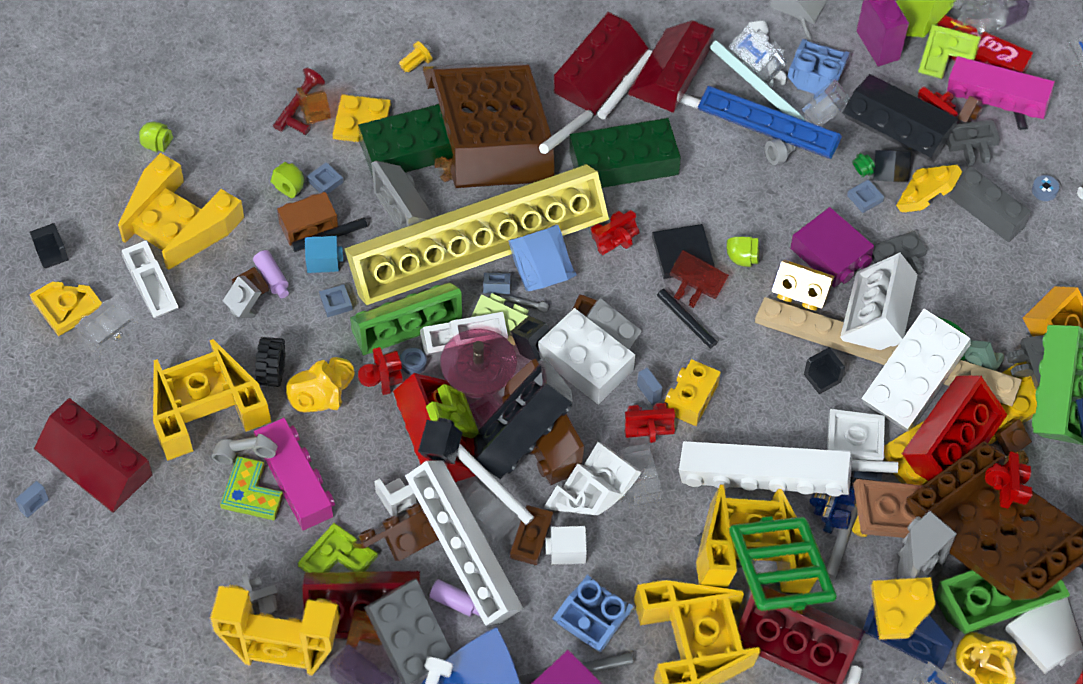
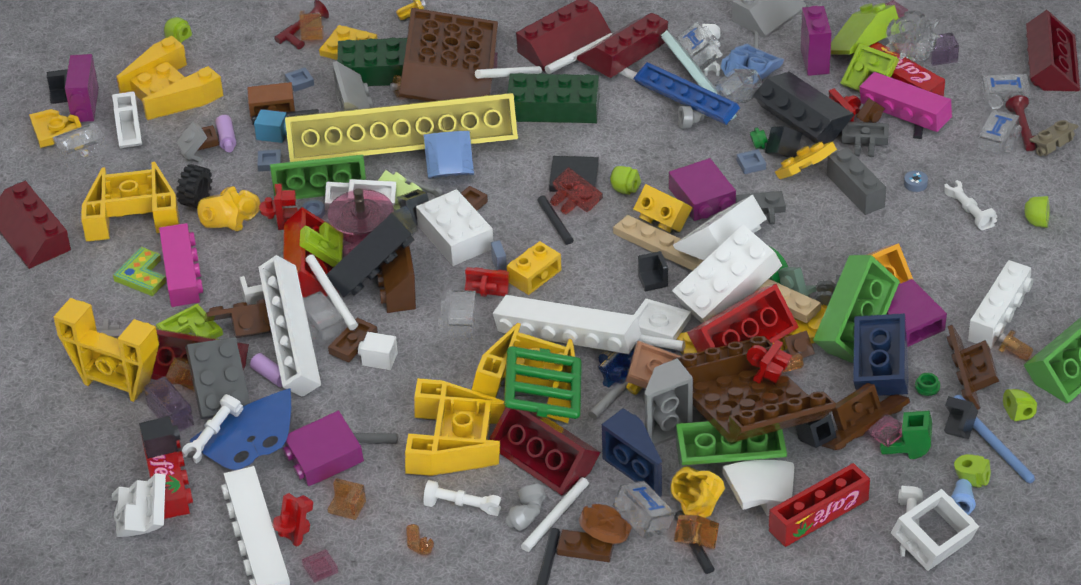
camera: 20 degrees right, 15 degrees down
light grey bar [211,434,278,465] -> none
lime piece [270,162,304,198] -> none
black brick [418,418,463,464] -> none
sand blue tile [483,273,510,294] -> none
white slope [544,442,642,515] -> none
medium blue slope [552,575,635,652] -> none
light grey plate [586,298,642,349] -> none
red hips [590,210,640,256] -> none
yellow plate [871,578,935,640] -> none
none -> magenta brick [65,54,99,122]

